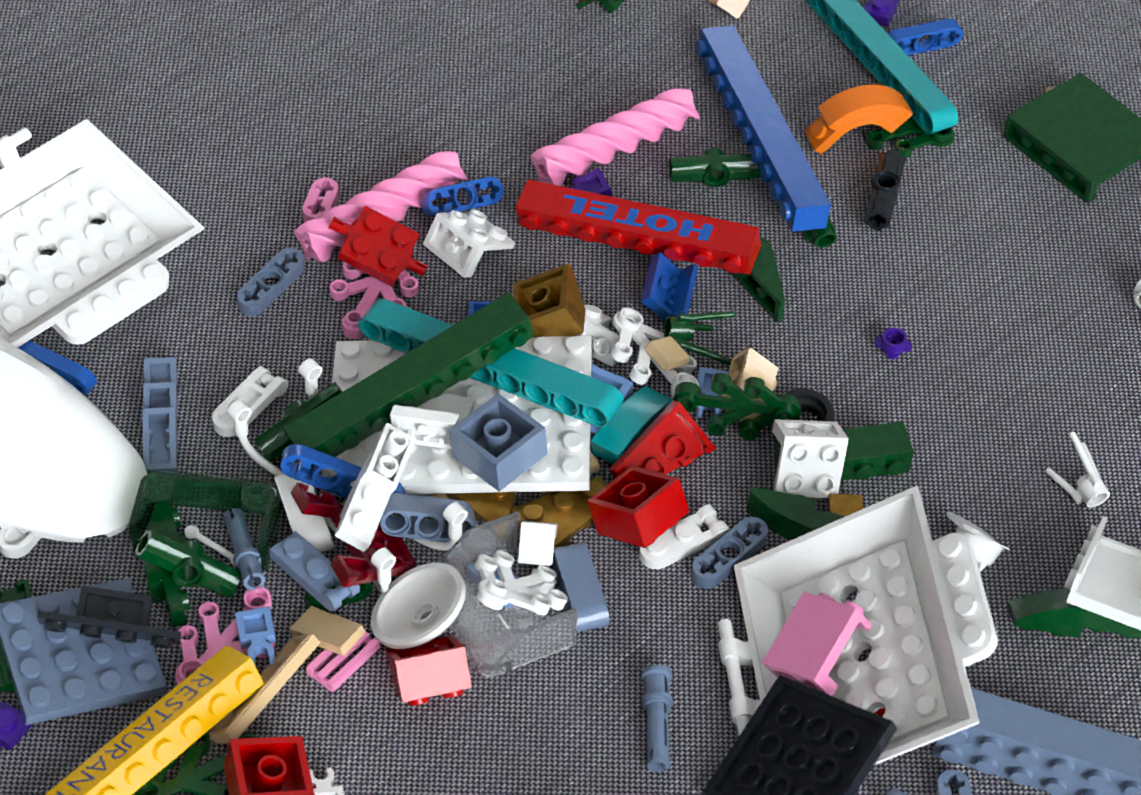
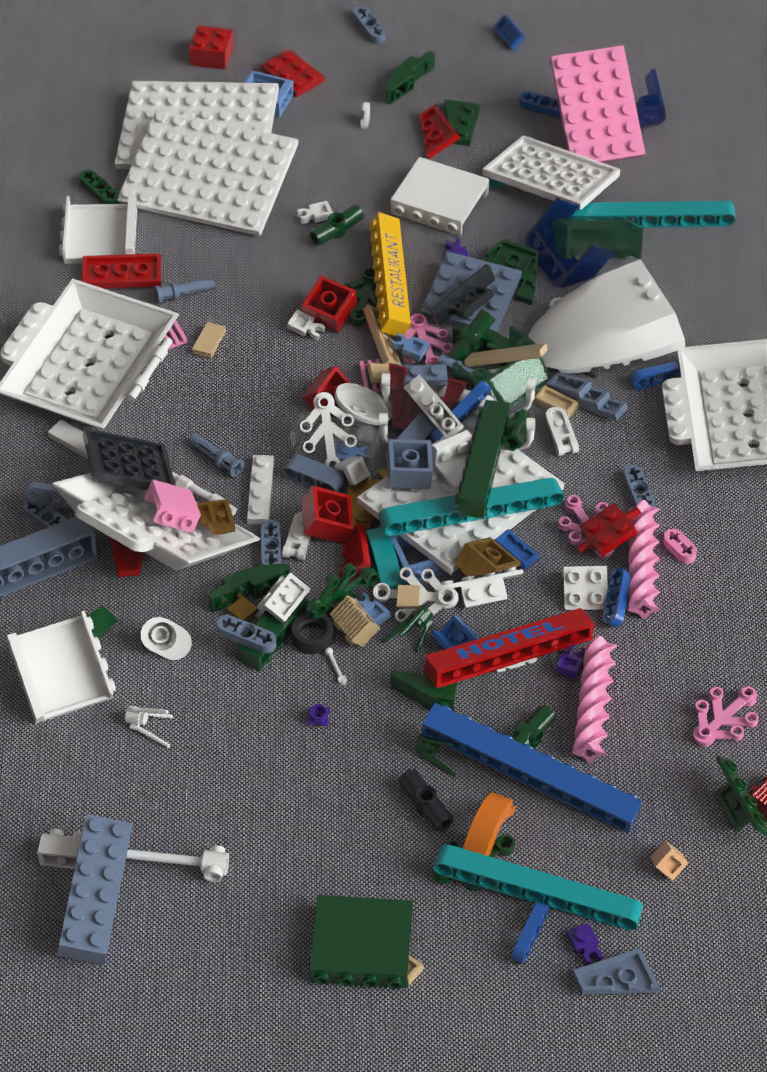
camera: 135 degrees right, 0 degrees up
none -> pearl gold wing [196,499,235,535]
none -> sand blue beam [217,615,276,653]
none -> white plate [247,455,274,524]
none -> white hinge [324,647,347,685]
none -> tan tile [465,343,548,367]
none -> tan tile [533,385,579,419]
none -> bright pink plant [693,686,759,746]

